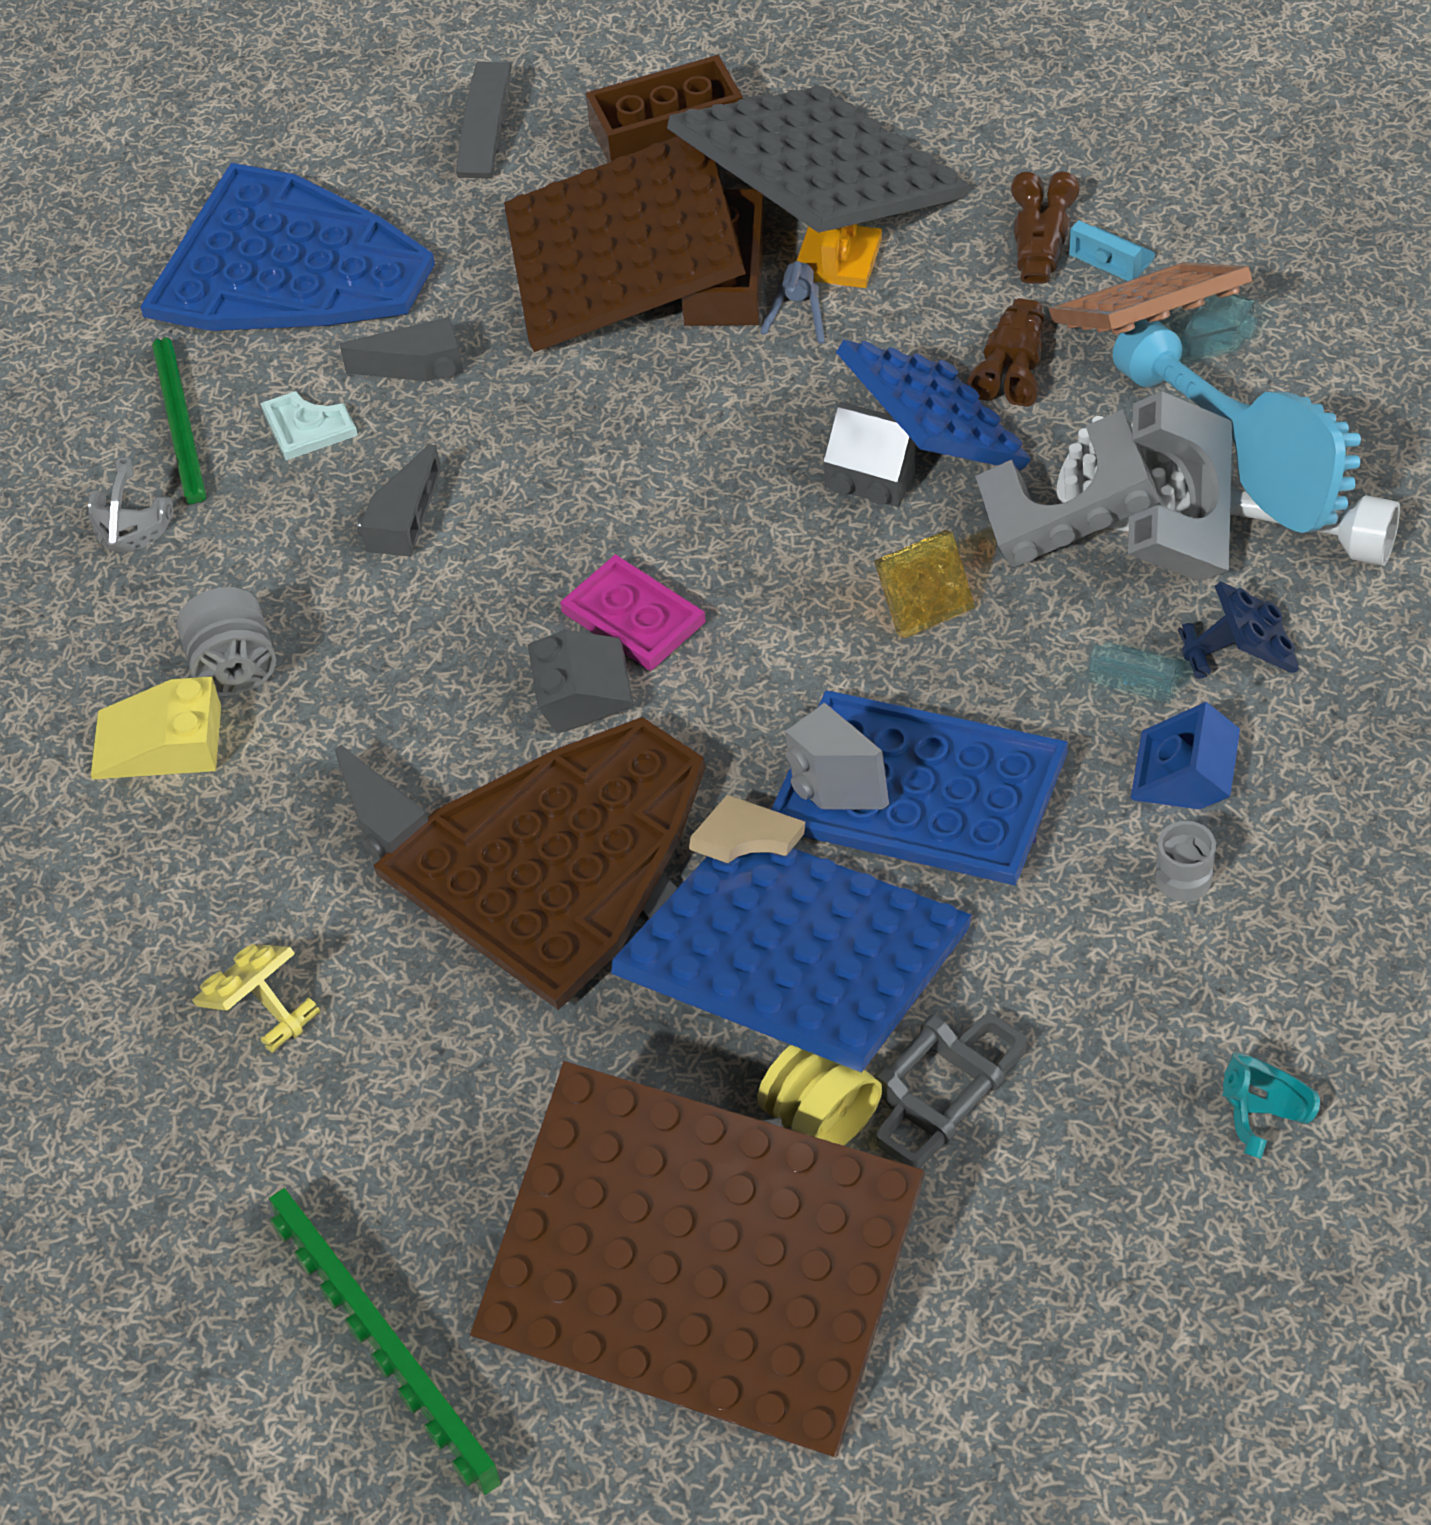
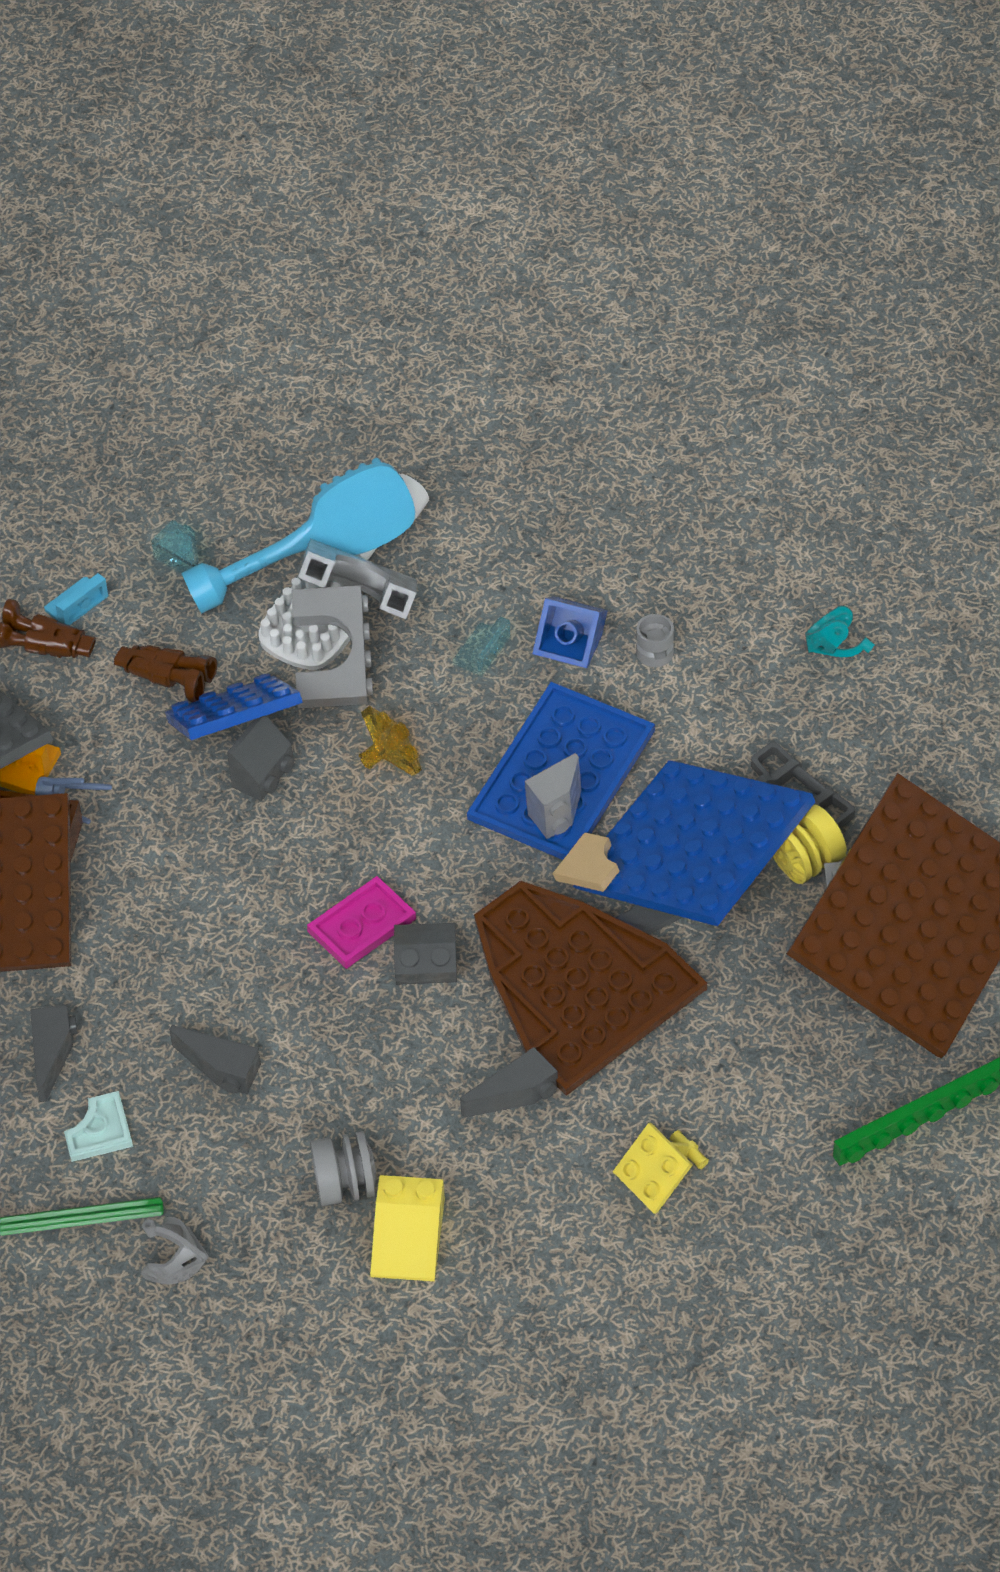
camera: 85 degrees left, 0 degrees up
nougat plate [1049,262,1252,334] -> none
dark blue plate [1178,581,1299,679] -> none

